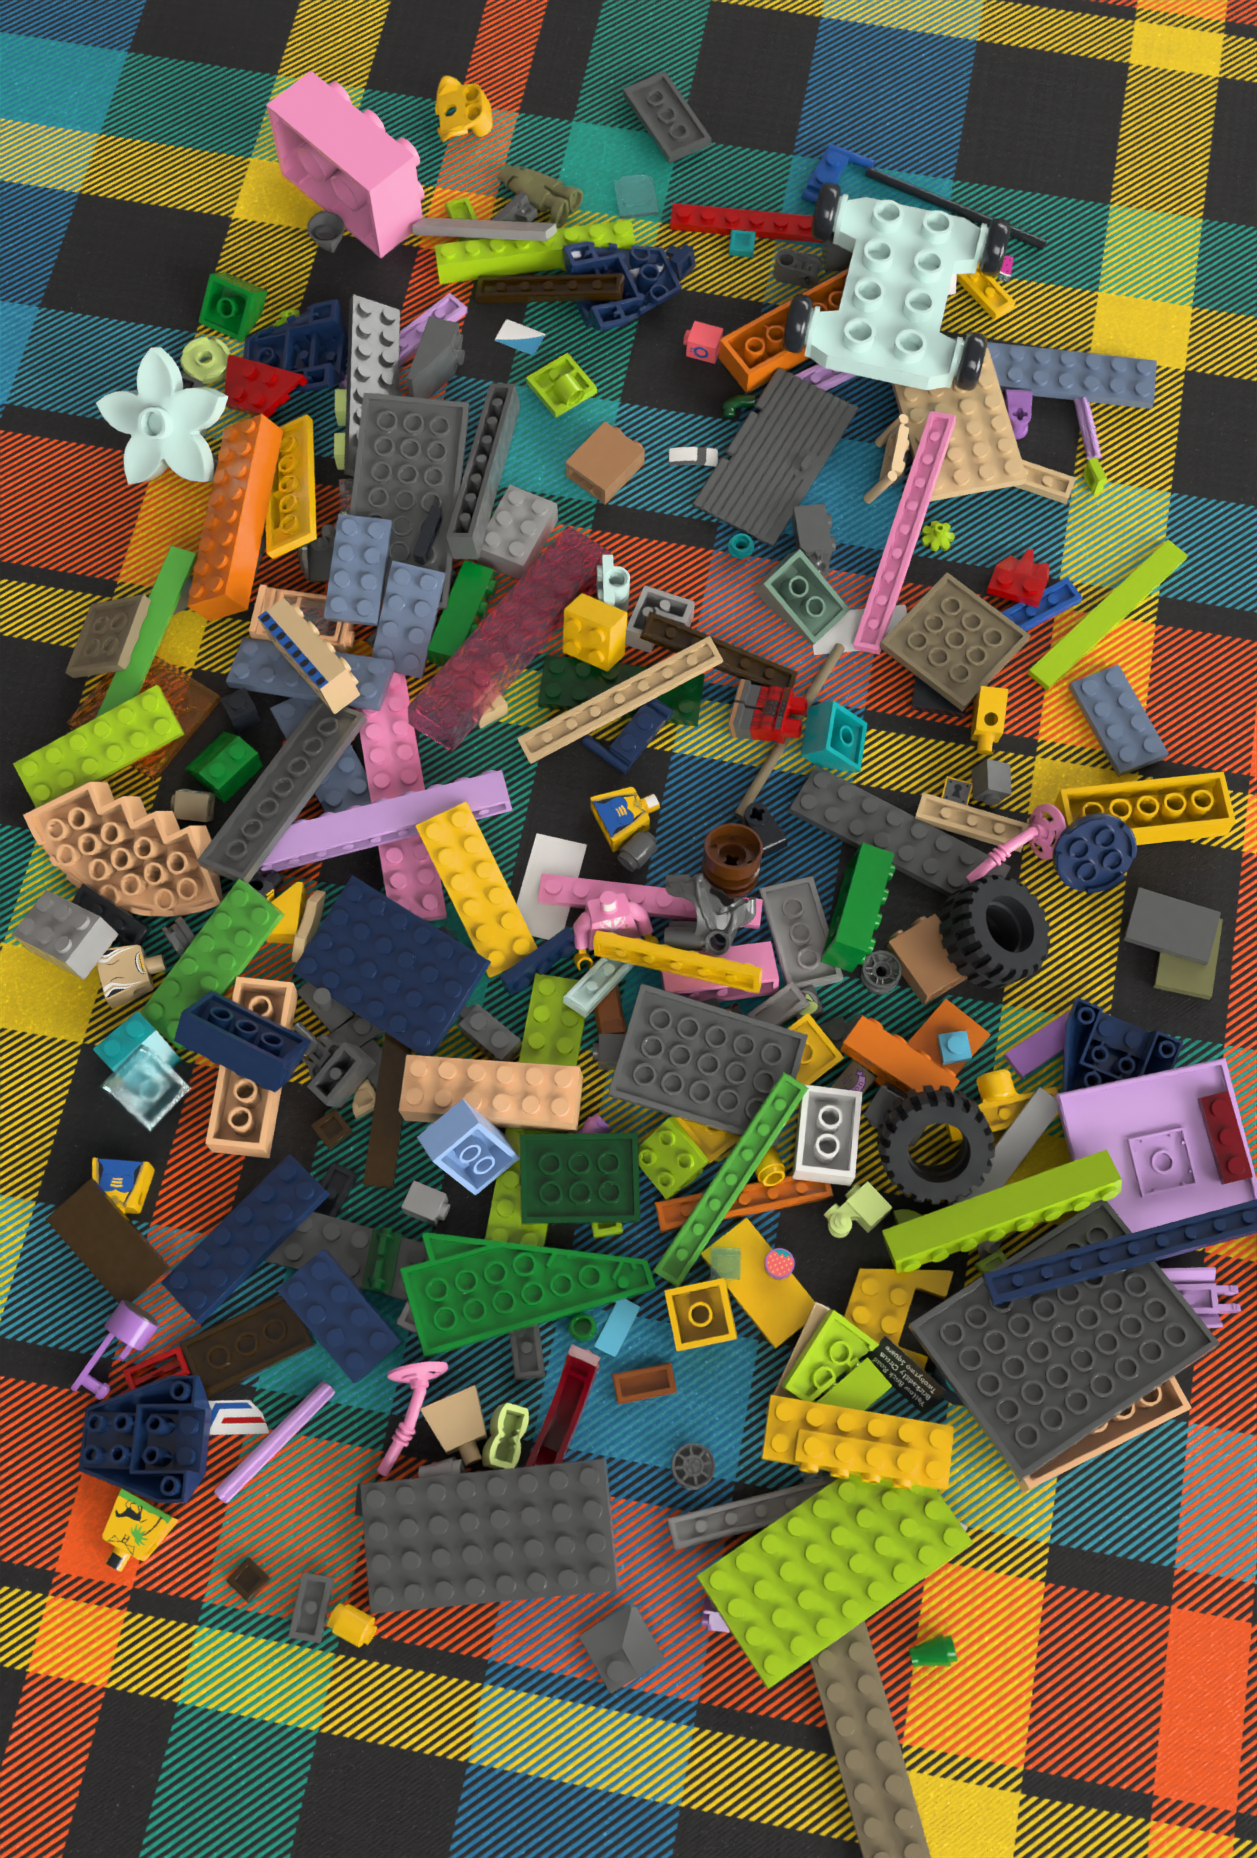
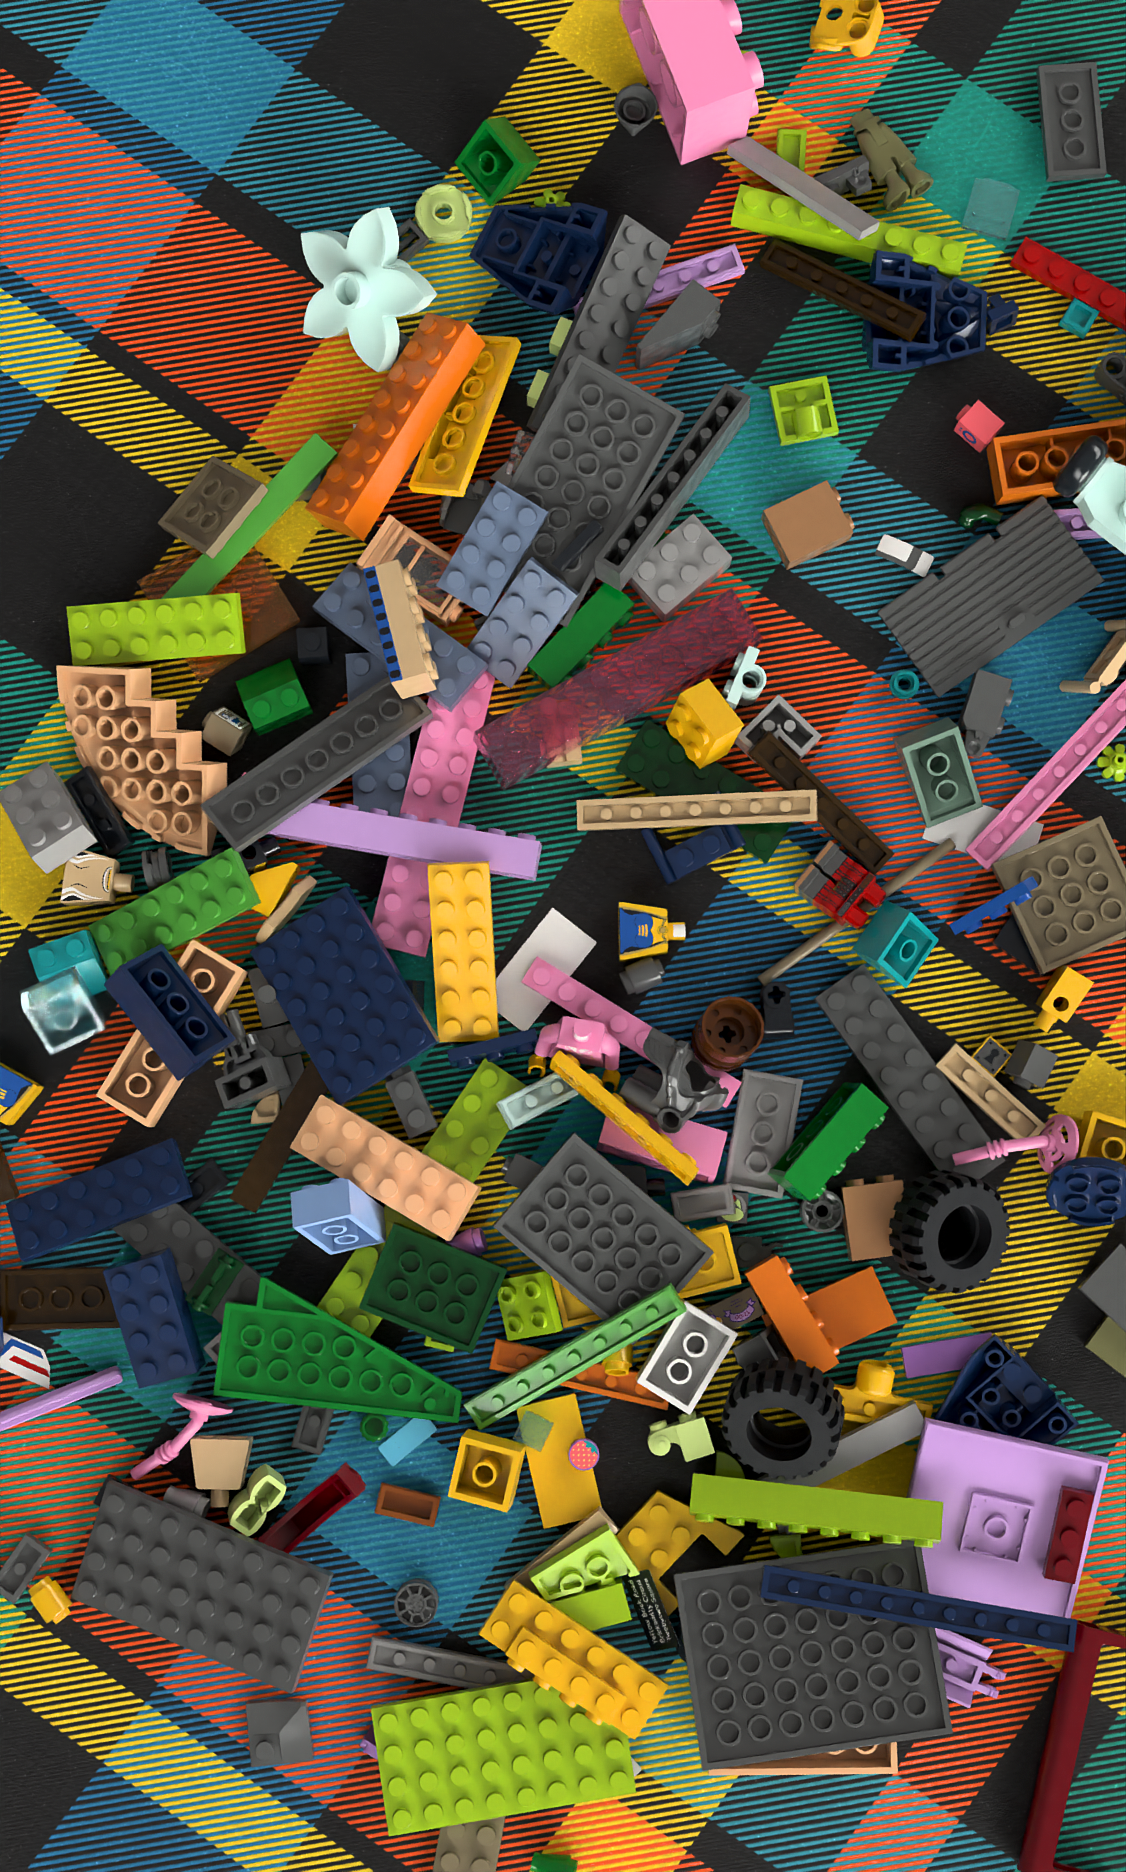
camera: 25 degrees right, 15 degrees up
red wing [224,354,308,418] -> none
dark brown plate [311,1108,353,1151] -> none
light grey brick [401,1181,450,1227] -> none
sticker [495,319,545,355] -> none
dark orange tile [594,984,626,1037] -> none
medium azure plate [937,1031,972,1065] -> none
none -> blue plate [949,876,1039,935]

